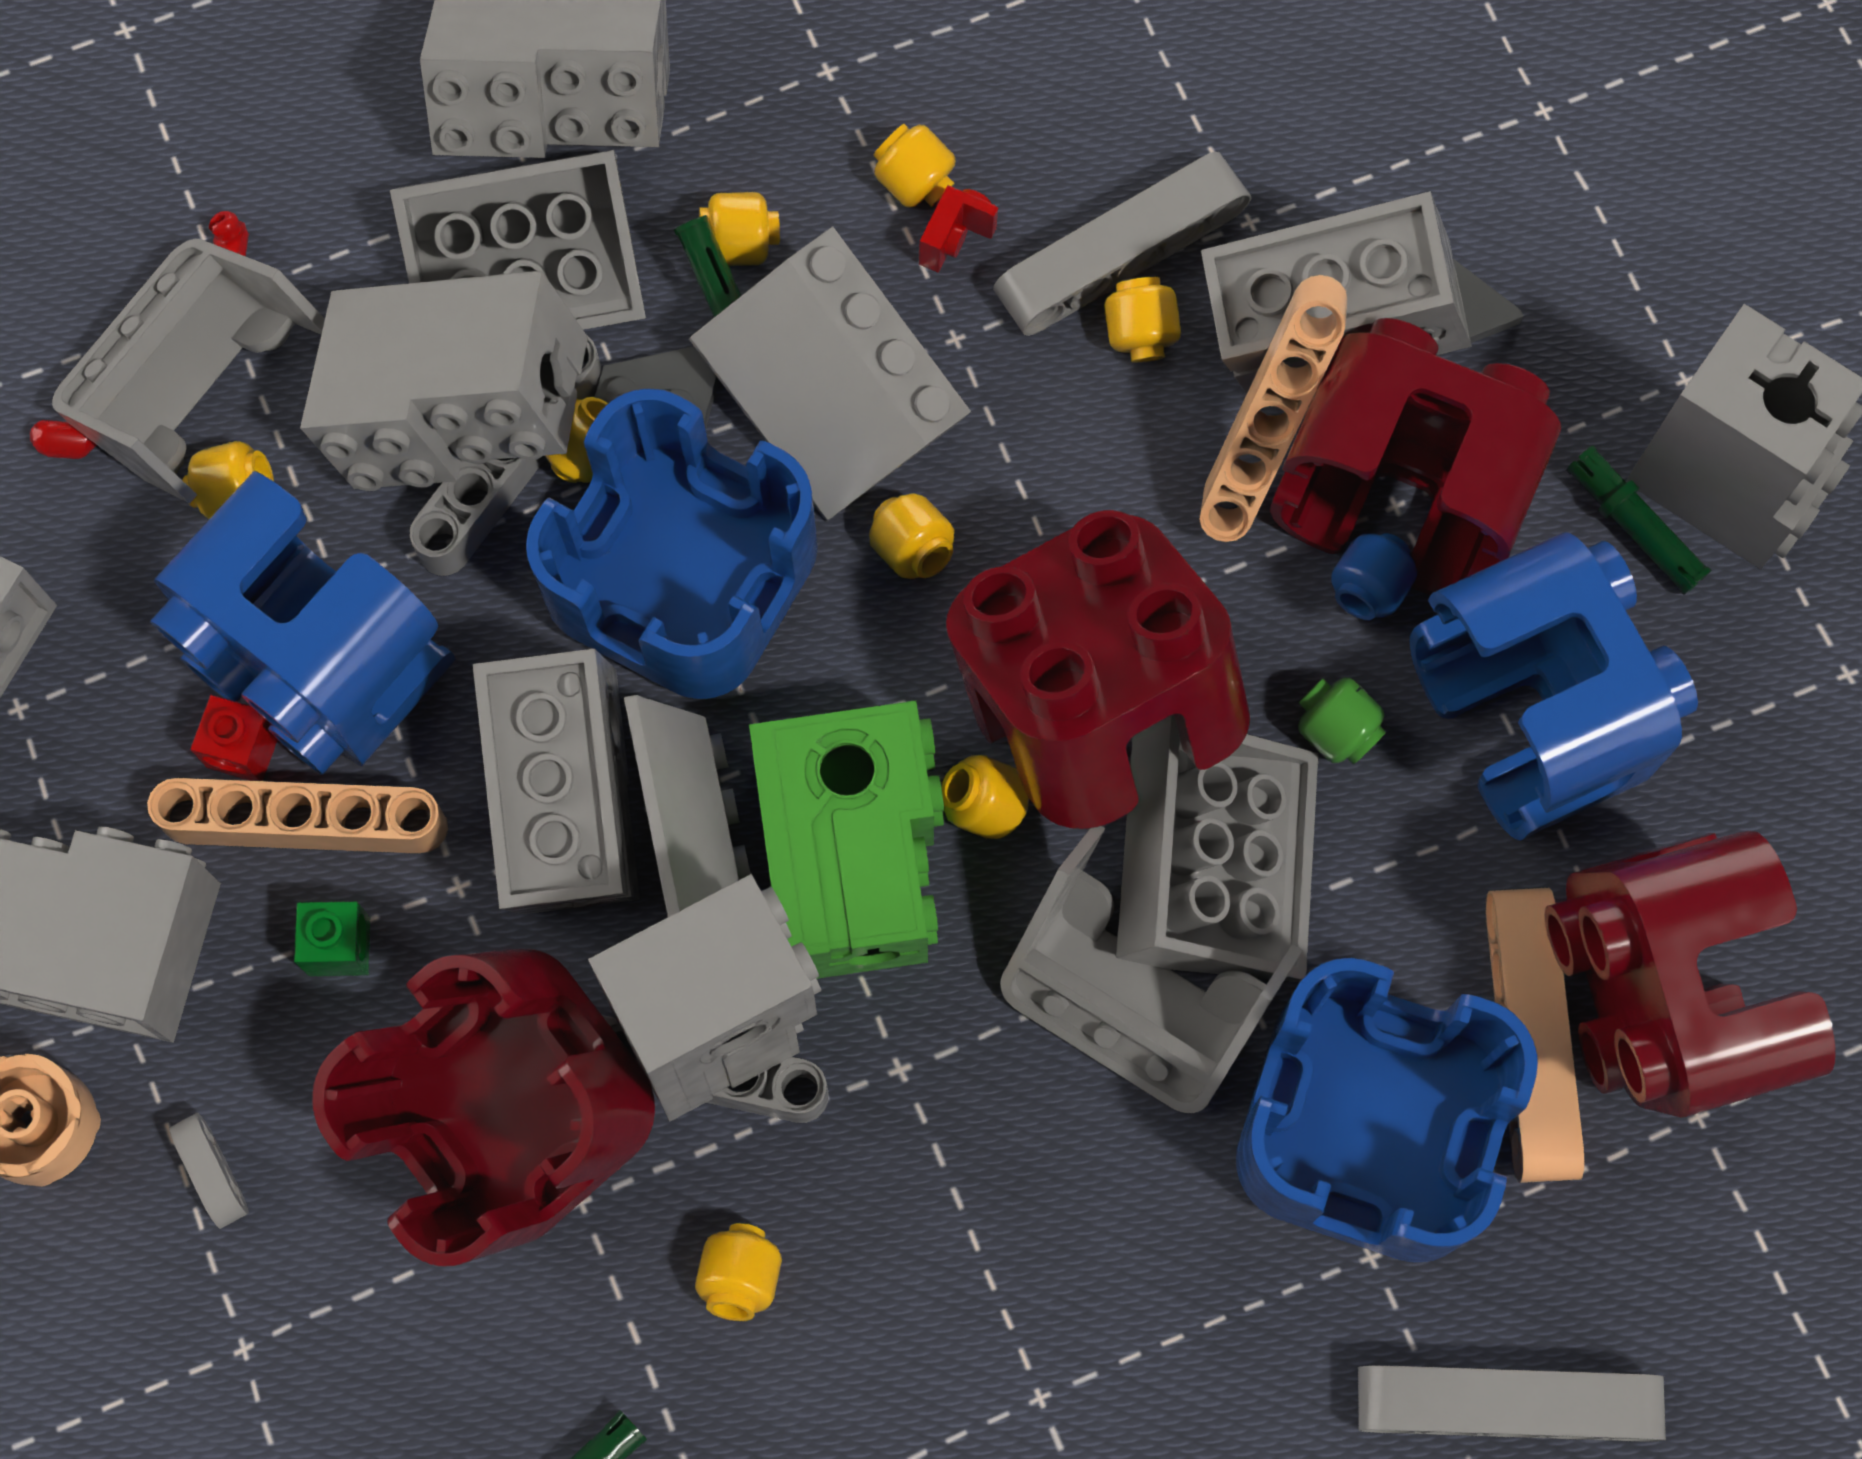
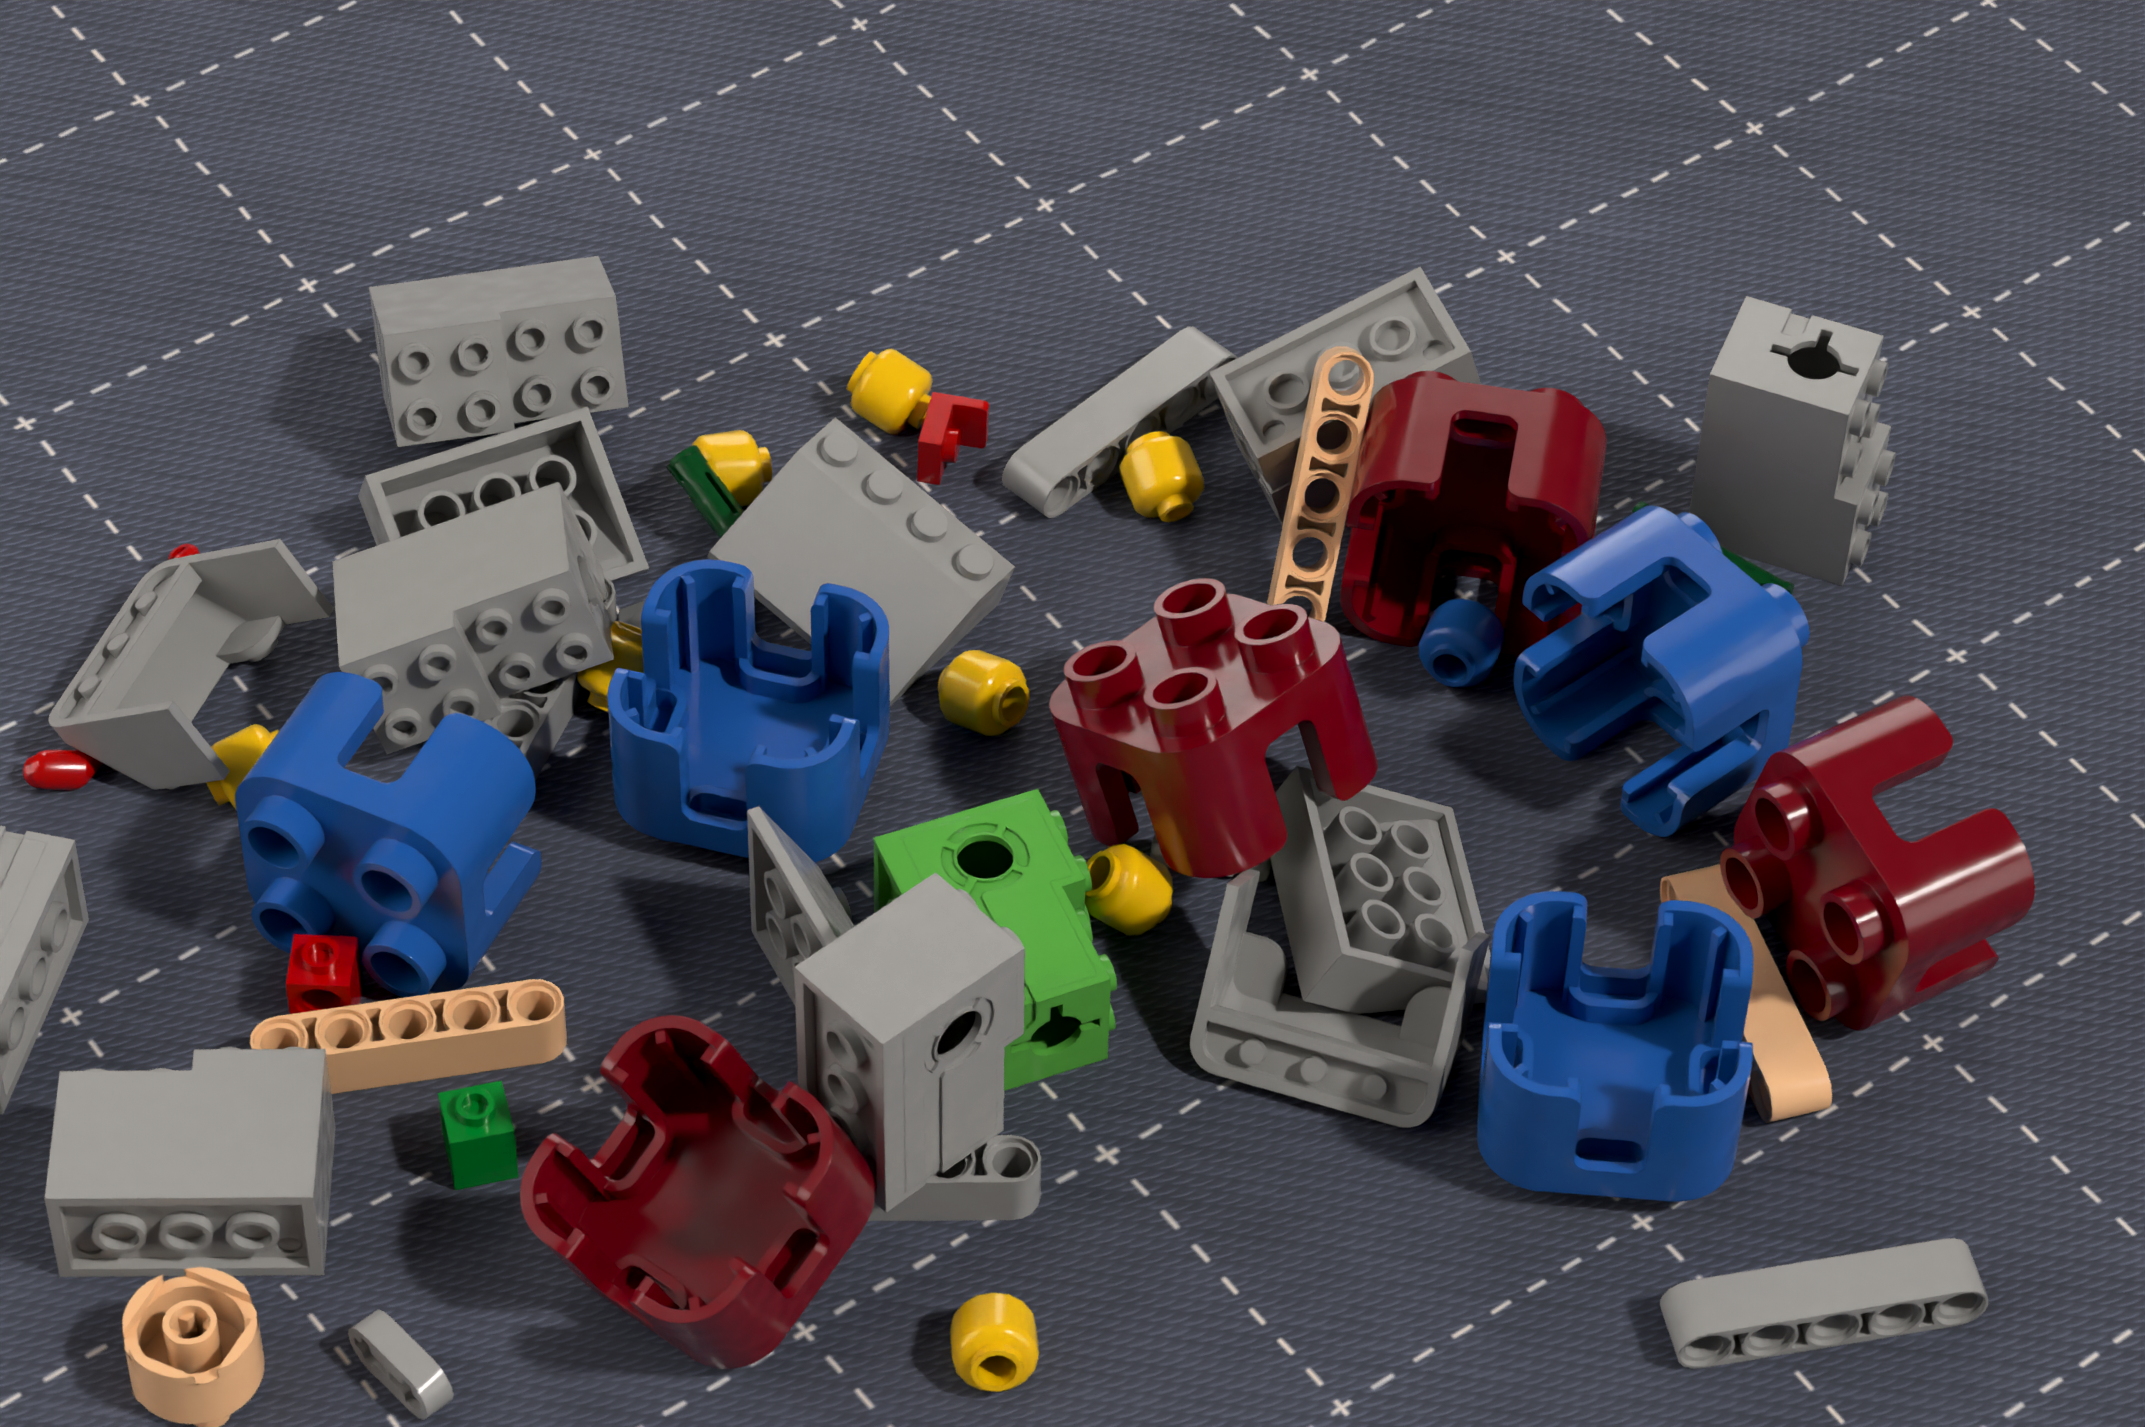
camera: 15 degrees left, 25 degrees down
light grey piece [473,649,640,914] -> none
bright green head [1298,677,1386,764] -> none

